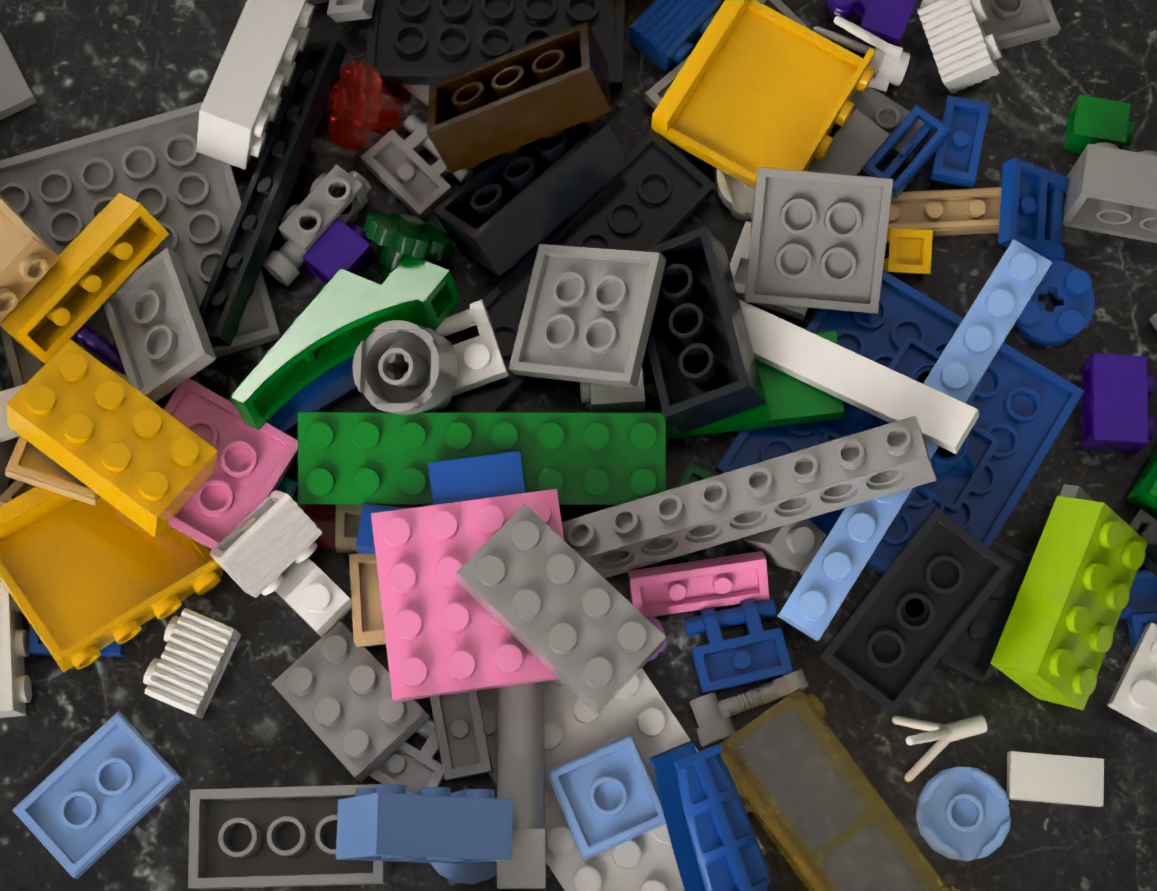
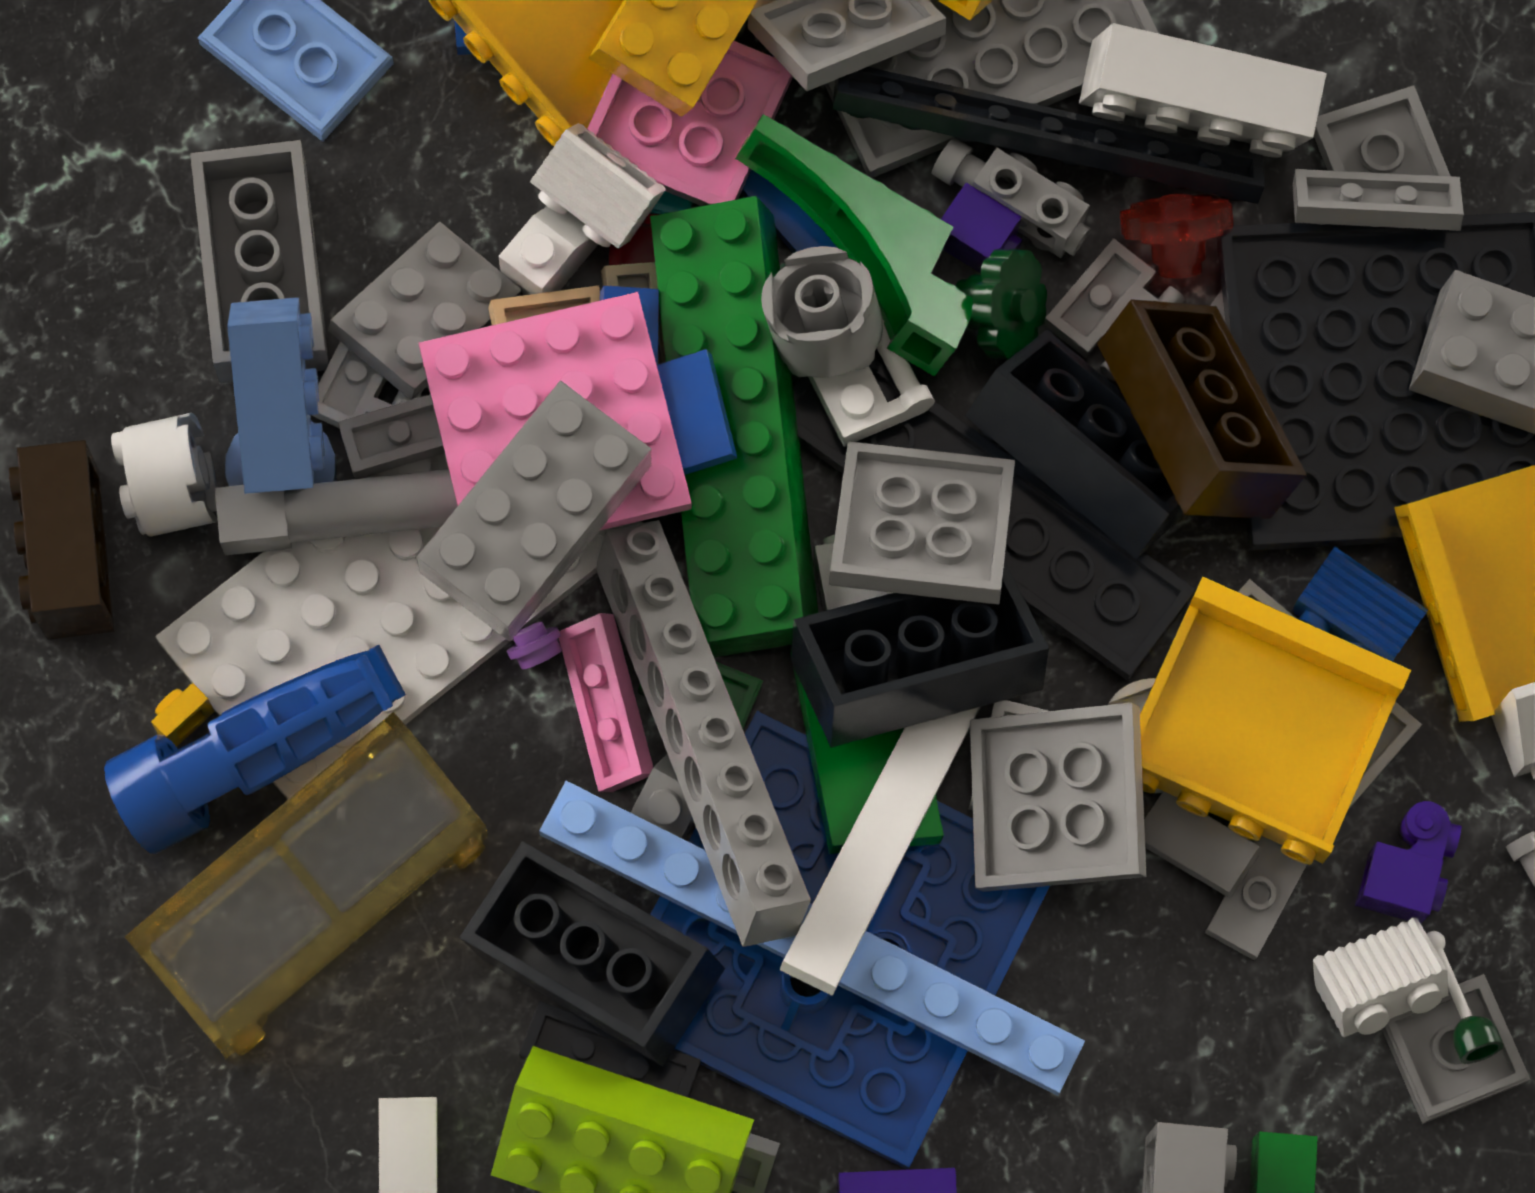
camera: 80 degrees right, 0 degrees up
white brick [143,608,241,719] -> none
light blue tile [546,733,666,861] -> none
blue plate [683,598,793,695] -> none
light grey brick [689,669,809,748] -> none
white plant [813,16,910,92] -> none
blue tile [862,104,951,199] -> none
yellow plate [883,228,933,274] -> none
tan tile [888,187,1002,236] -> none
white plant [892,714,987,782] -> none
light blue tile [915,766,1011,862] -> none
blue plate [930,95,990,188] -> none
blue plate [998,158,1069,261] -> none
blue plate [1014,258,1095,347] -> none

